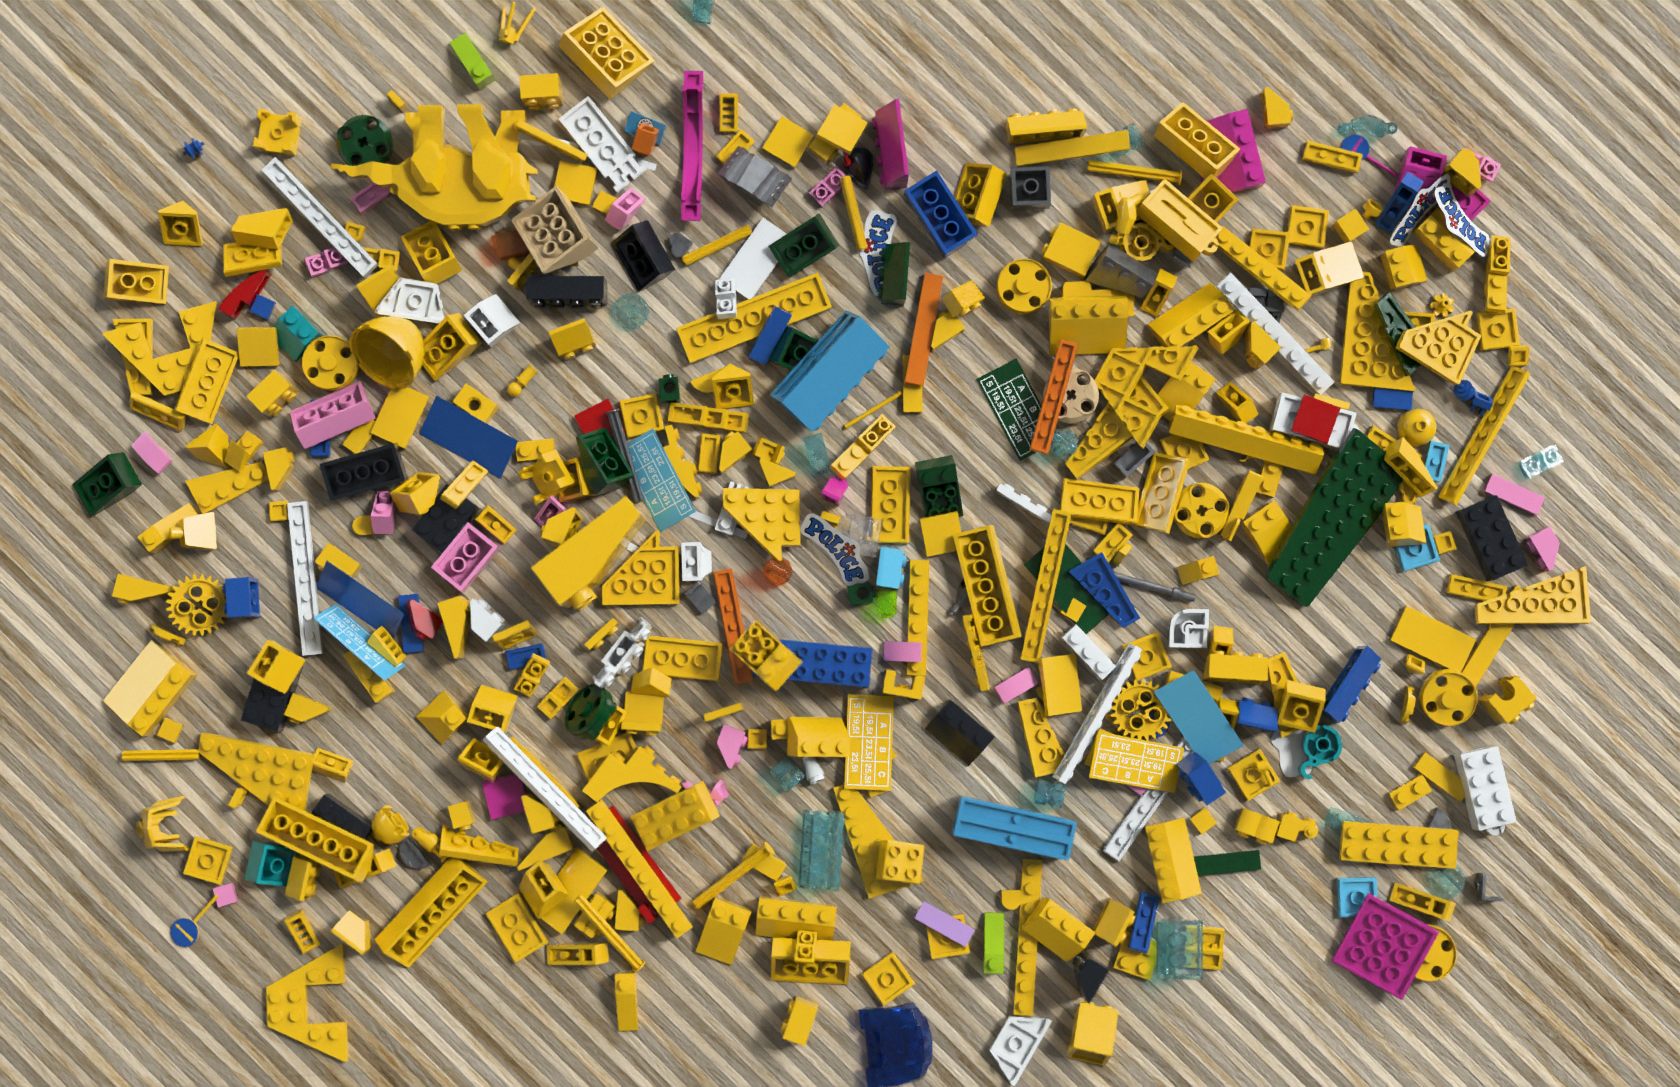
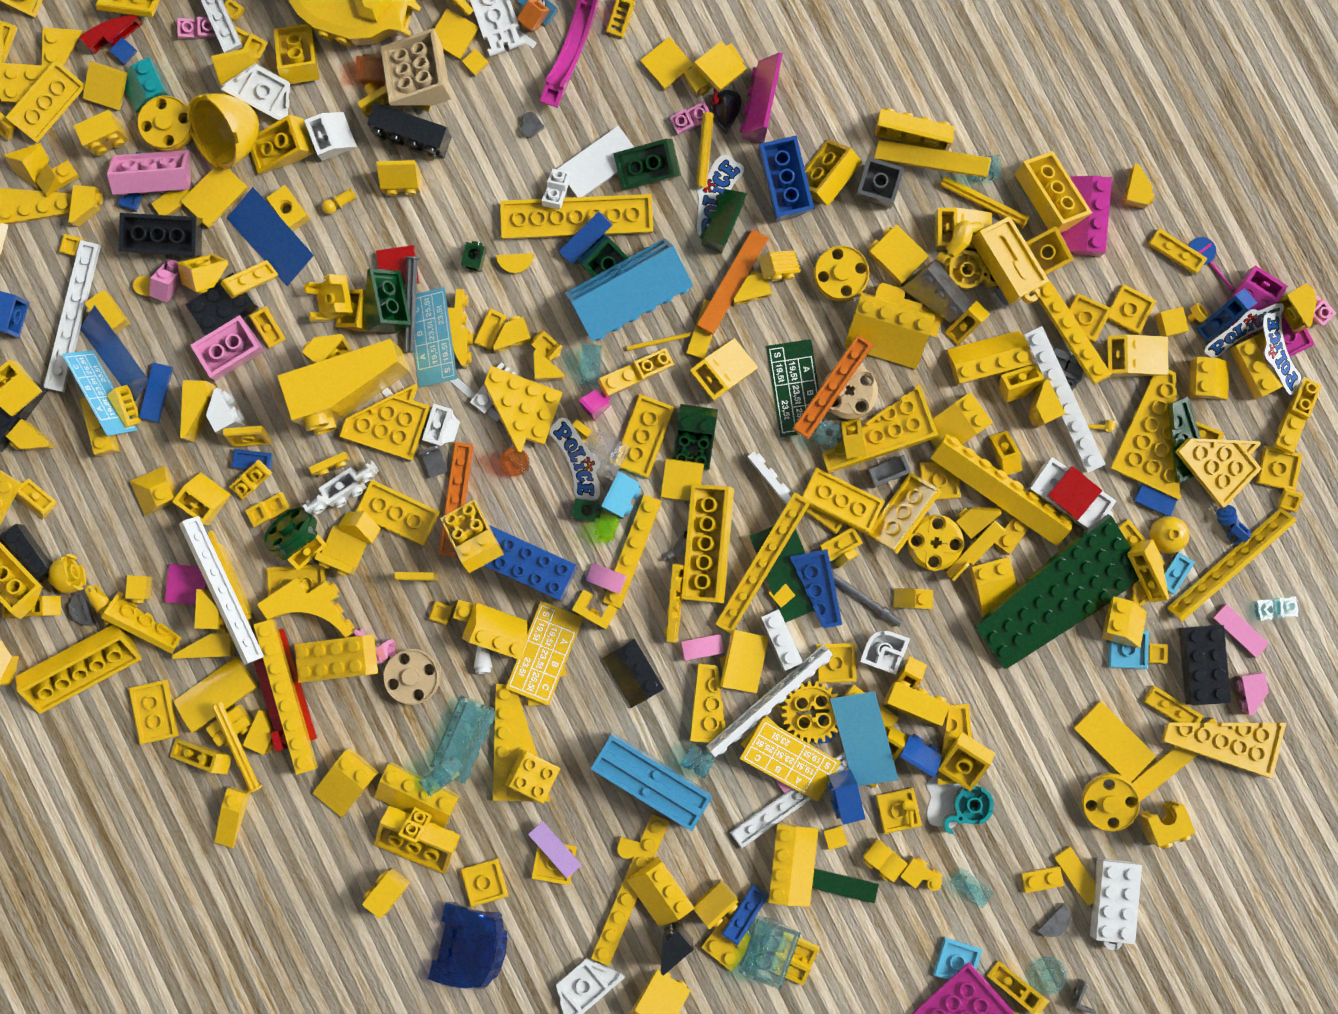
camera: 25 degrees right, 0 degrees up
slope [405,599,443,641] -> none
yellow slope [457,738,504,783] -> none
yellow plate [516,438,555,462] -> none
yellow slope [519,861,569,919] -> none
bright pink slope [534,495,567,526] -> none
bright pink slope [605,188,646,231] -> none
black slope [611,220,675,292] -> none
clear light blue wheel [613,293,649,329] -> none
yellow tile [619,393,665,439] -> none
yellow slope [668,402,749,433] -> none
yellow axle [682,225,752,266] -> none
yellow axle [693,842,775,909] -> none
yellow slope [712,364,754,409] -> none
yellow tile [716,129,755,165] -> none
bright pink slope [717,724,748,769] -> none
flat silver slope [718,146,792,207] -> none
yellow slope [742,843,787,881] -> none
clear light blue wheel [769,756,805,792] -> none
yellow slope [774,876,797,896] -> none
lime slope [983,912,1004,974] -> none
yellow wing [1094,345,1198,449] -> none
yellow tile [1313,393,1350,410] -> none
blue slope [1321,646,1381,723] -> none
clear light blue arm [1338,115,1398,138] -> none
yellow plate [1339,821,1459,869] -> none
yellow tile [1400,685,1416,724] -> none
yellow slope [1405,654,1425,675] -> none
yellow plant [1429,293,1454,318] -> none
none -> tan piece [383,649,441,705]
none -> clear light blue slope [418,754,466,797]
none -> yellow slope [690,338,758,403]
none -> yellow slope [841,419,866,459]
none -> yellow slope [956,506,1002,539]

